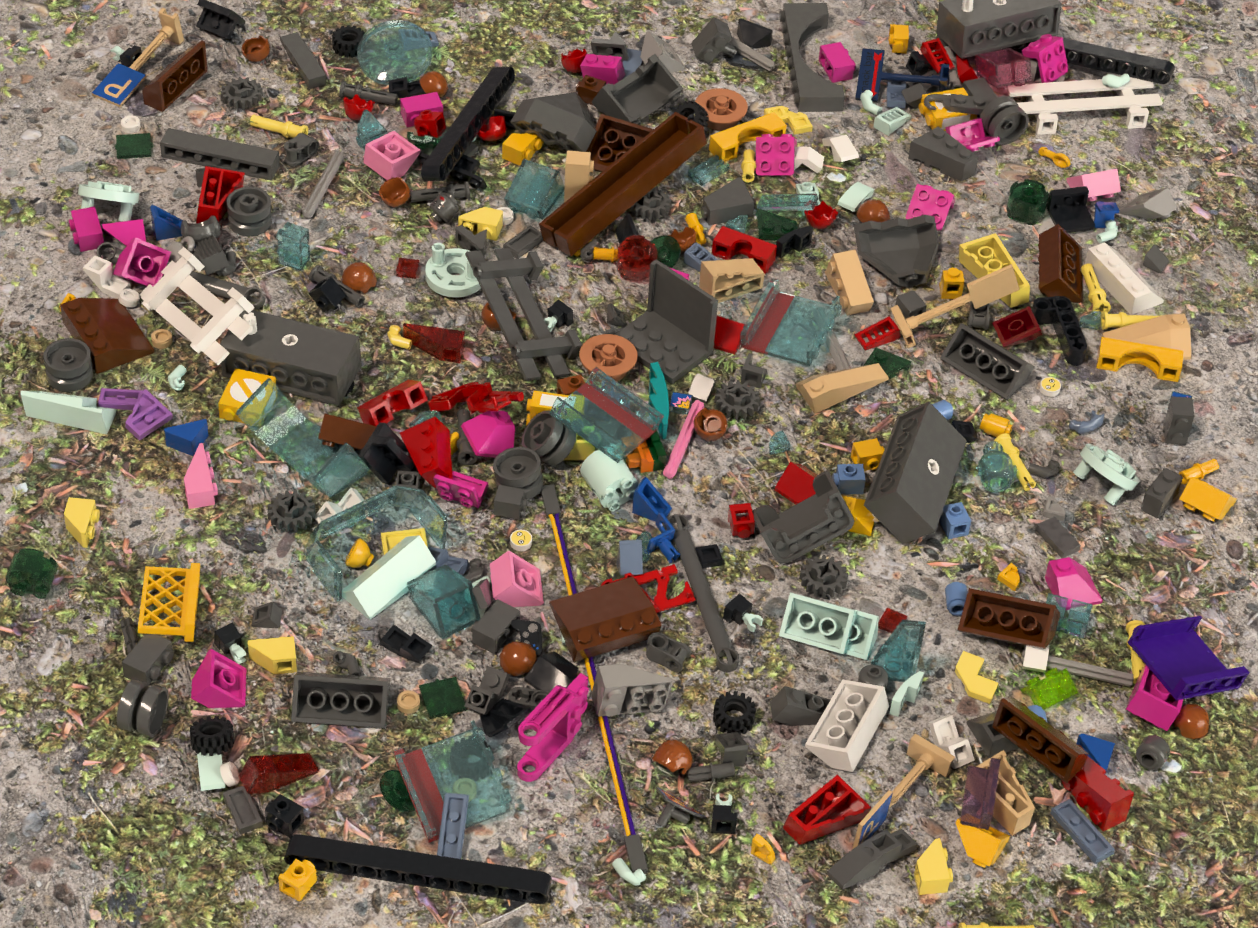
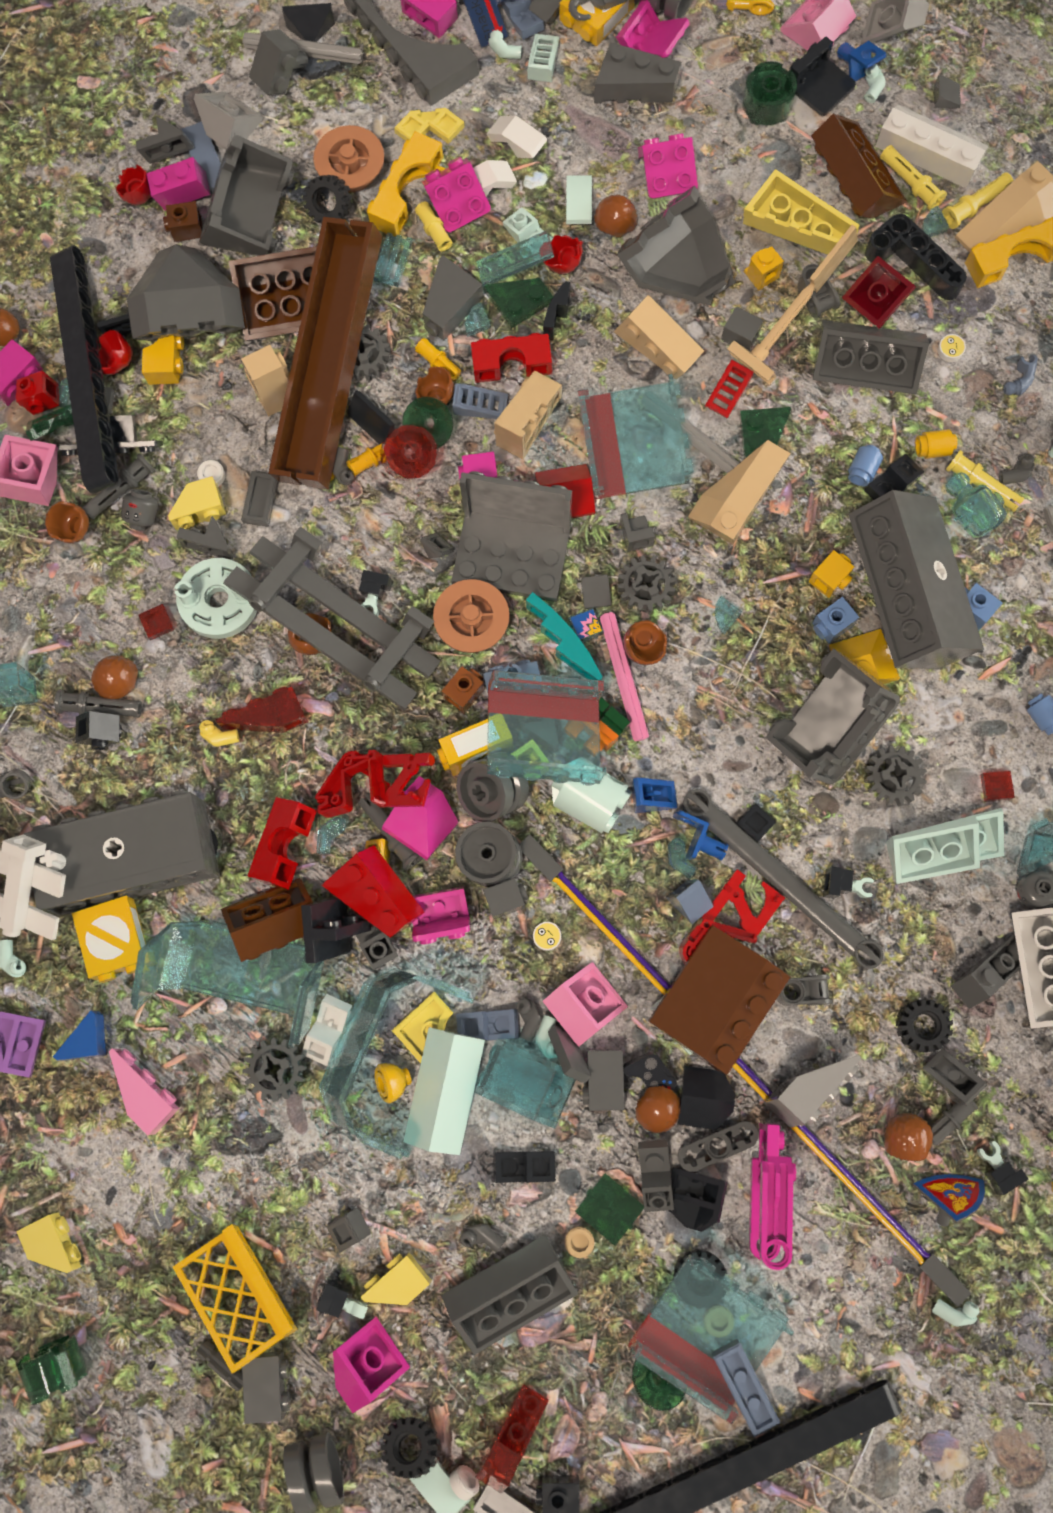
camera: 25 degrees left, 30 degrees up
clear light blue slope [504,159,565,220] -> none
red brick [728,503,755,538] -> none
red slope [774,462,817,505] -> none

